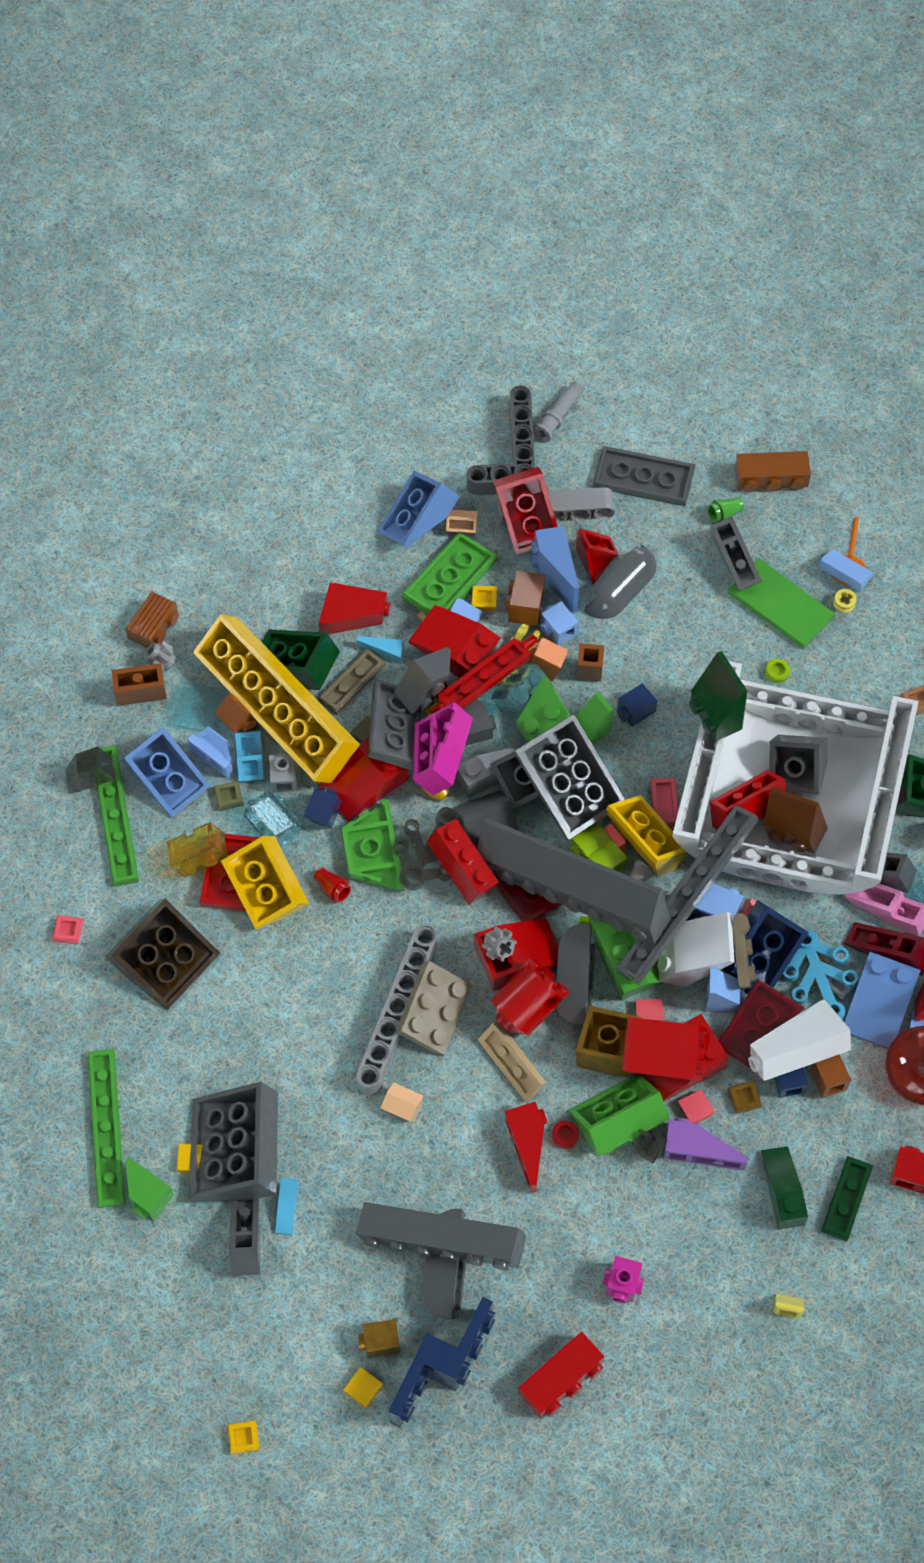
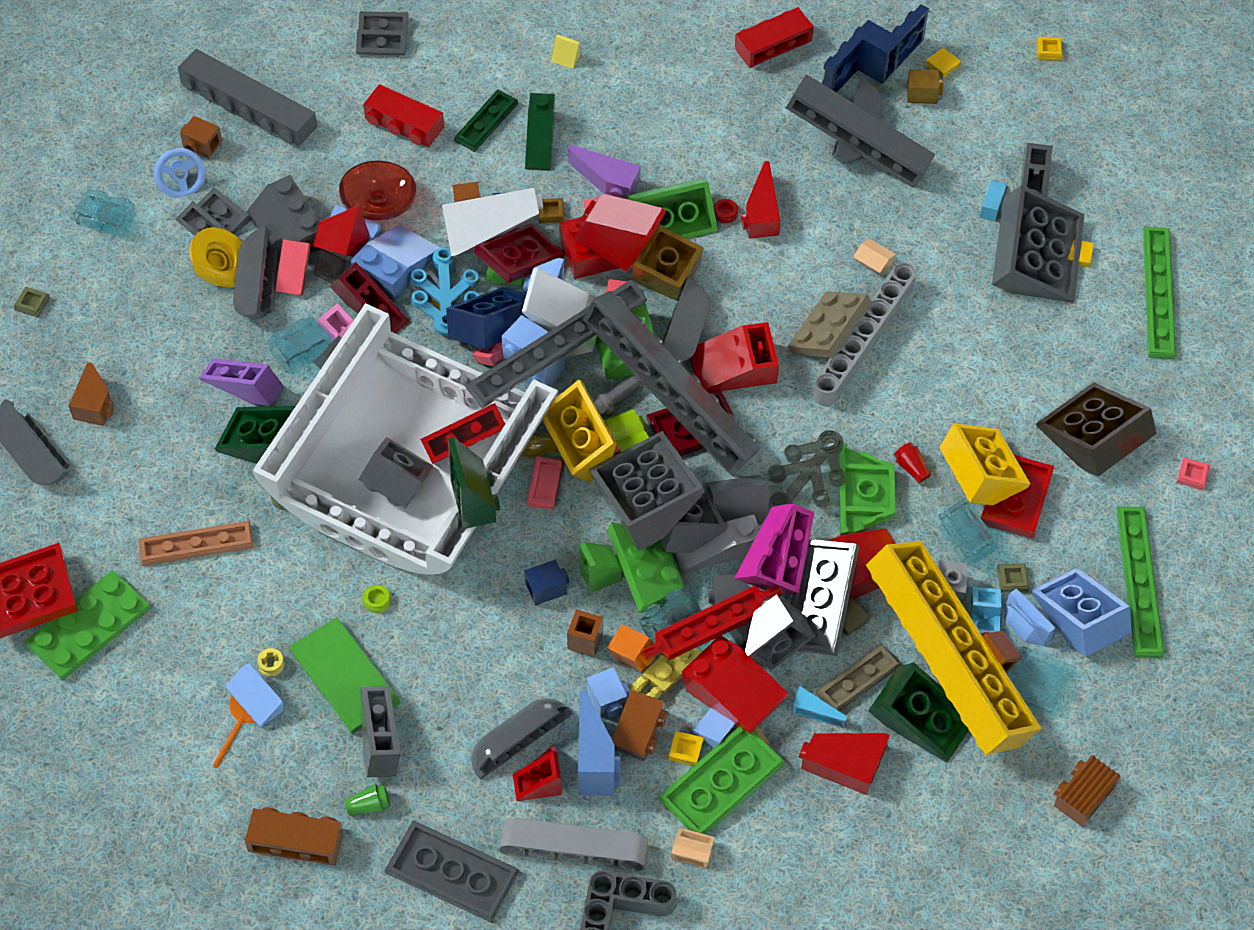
camera: 170 degrees left, 5 degrees down
clear smoke slope [65,746,115,794] -> none
dark orange brick [111,663,167,705] -> none
bright green slope [125,1157,174,1221] -> none
light grey gear [145,641,176,671] -> none
clear yellow brick [167,822,227,878] -> none
dark blue brick [304,787,343,828] -> none
medium blue slope [377,470,460,548] -> none
red brick [426,819,499,905] -> none
tan plate [478,1022,547,1101] -> none
light grey gear [482,927,517,962] -> none
red cylinder [491,957,570,1036] -> none
red slope [493,467,558,555] -> none
dark pink brick [602,1255,644,1303] -> none
clear smoke tile [631,1129,667,1164] -> none
dark tan hinge [732,913,756,989] -> none
reddish brown slope [764,787,828,854] -> none

